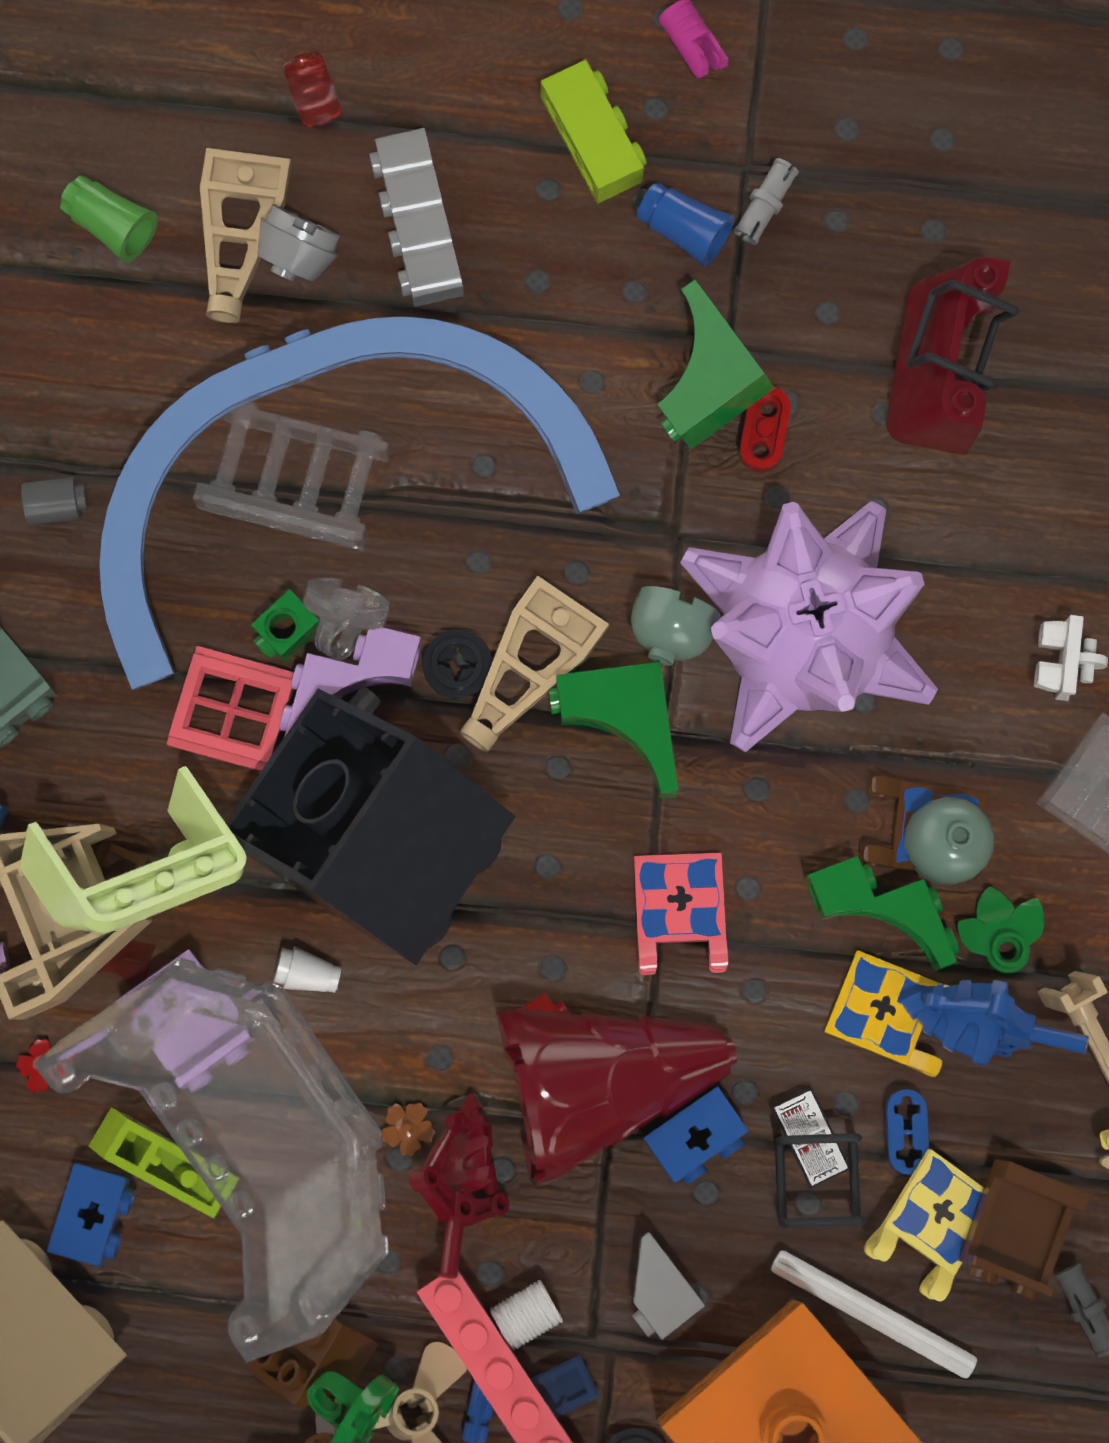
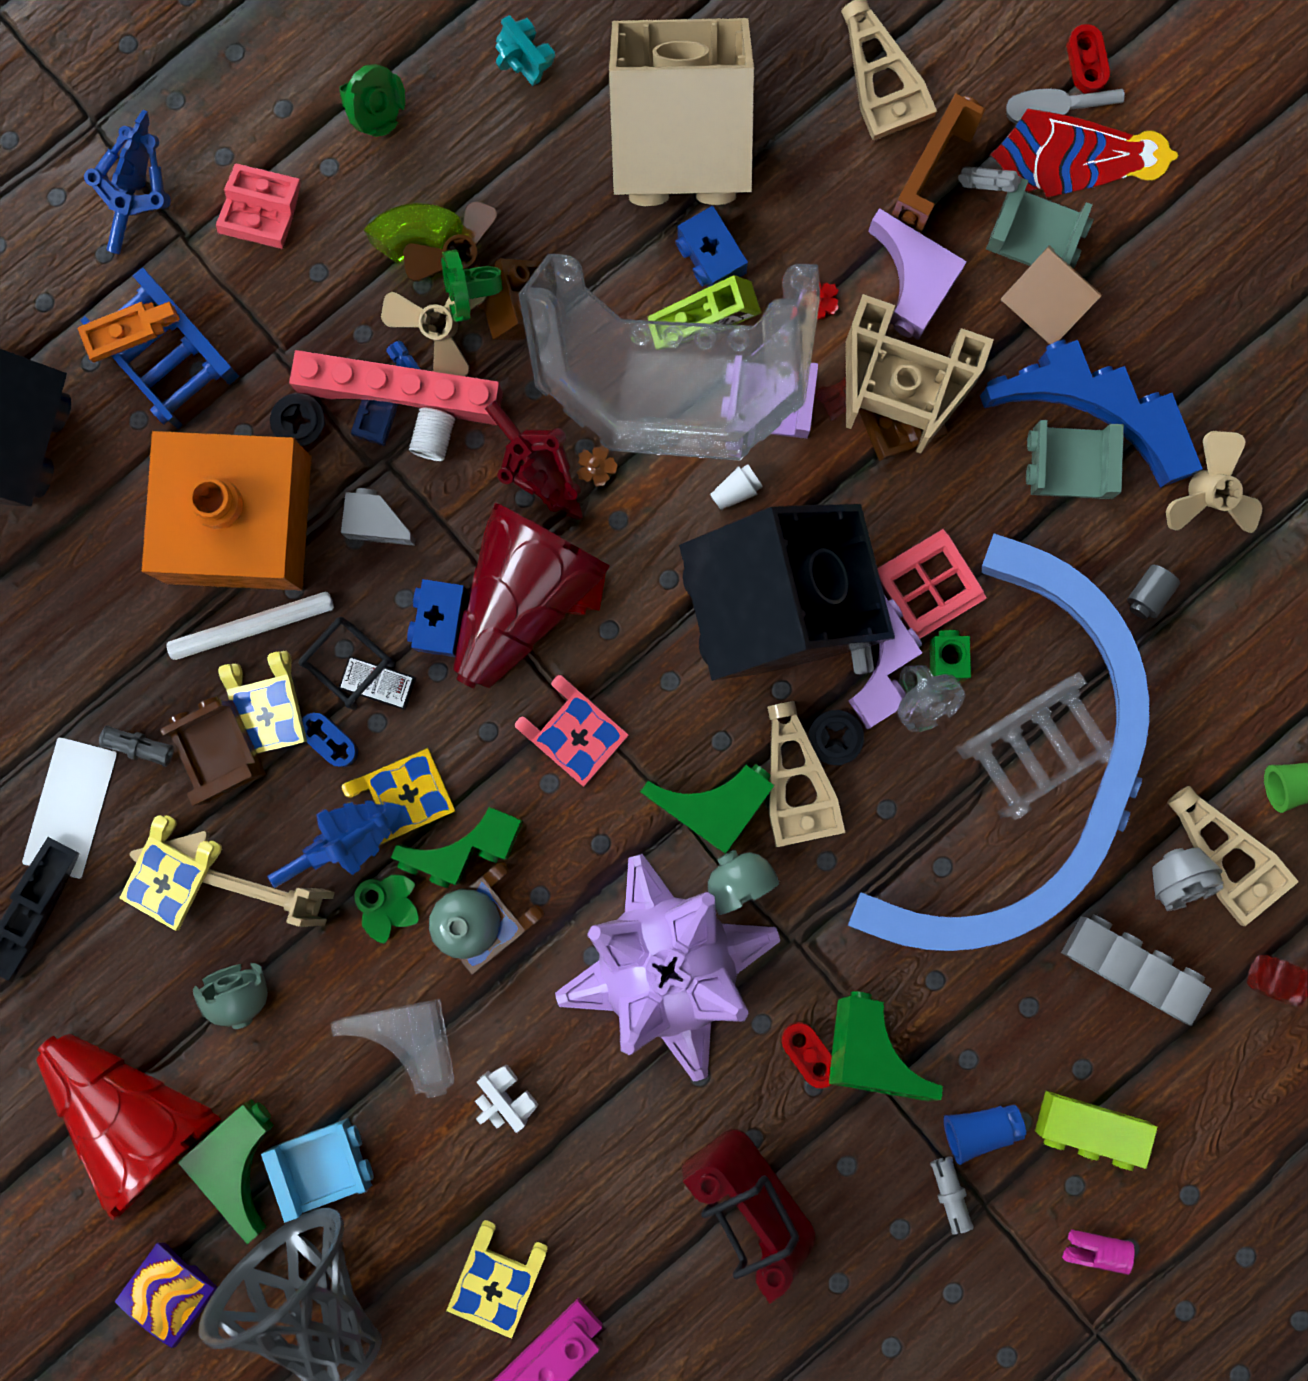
camera: 140 degrees right, 5 degrees up
yellowish green windscreen [20,766,246,933] -> none

